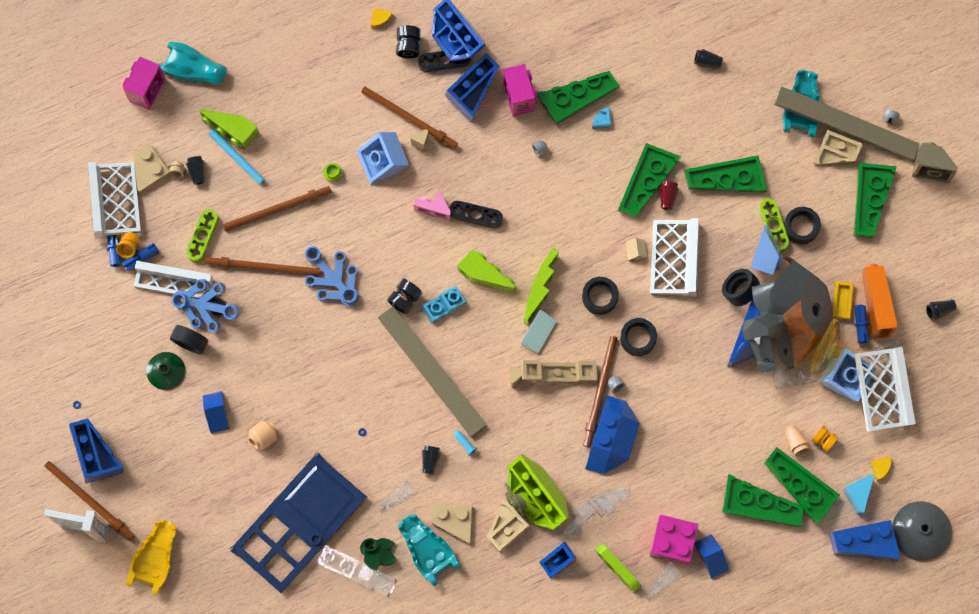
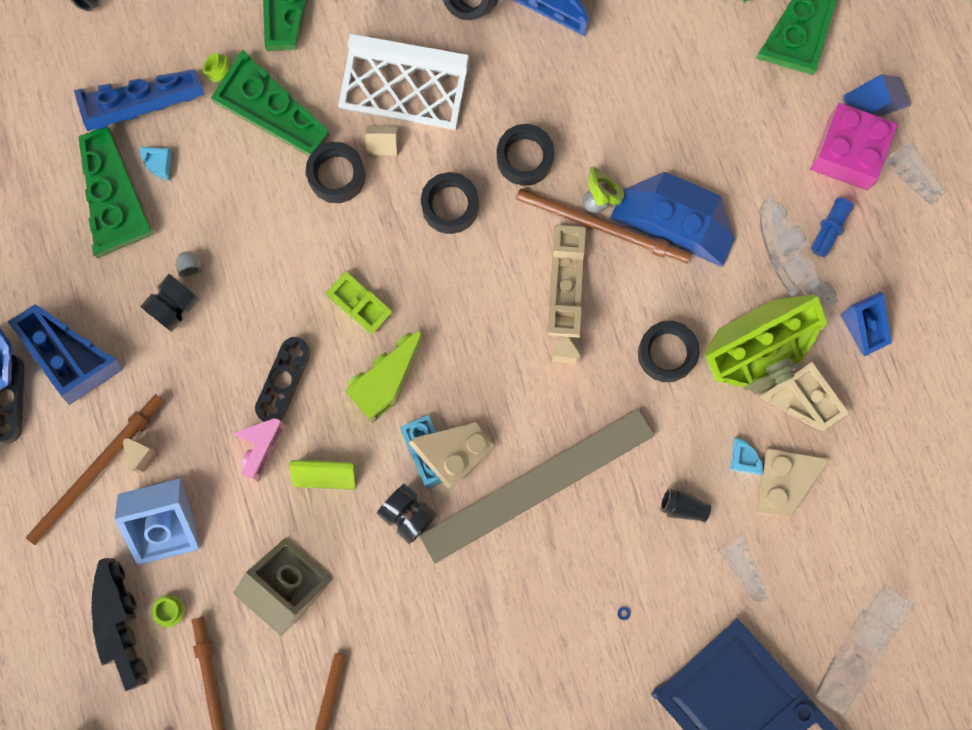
camera: 80 degrees left, 5 degrees up
medium blue plant [305,246,359,306] -> none
dark green plate [360,538,396,570] -> none
teal animal [398,514,461,586] -> none
medium azure piece [454,430,477,456] -> none
dark pink brick [503,64,537,117] -> none
light aqua slope [521,310,557,354] -> none
lime slope [524,248,559,325] -> none
lime beam [595,543,641,593] -> none
dark red cone [661,181,679,210] -> none
none -> blue wing [74,69,205,131]
none -> black slope [91,558,147,691]
none -> black wheel [140,273,200,332]
none -> lime plate [203,53,230,83]
none -> dark tan slope [233,538,332,636]
none -> lime slope [289,460,357,490]
none -> black tyre [305,142,365,204]
none -> lime slope [325,271,392,335]
none -> tan wing [408,422,495,489]
none -> lime piece [587,166,624,206]
none -> black tyre [638,321,700,383]
none -> medium azure tile [729,438,763,475]
none -> blue axle [810,197,854,257]

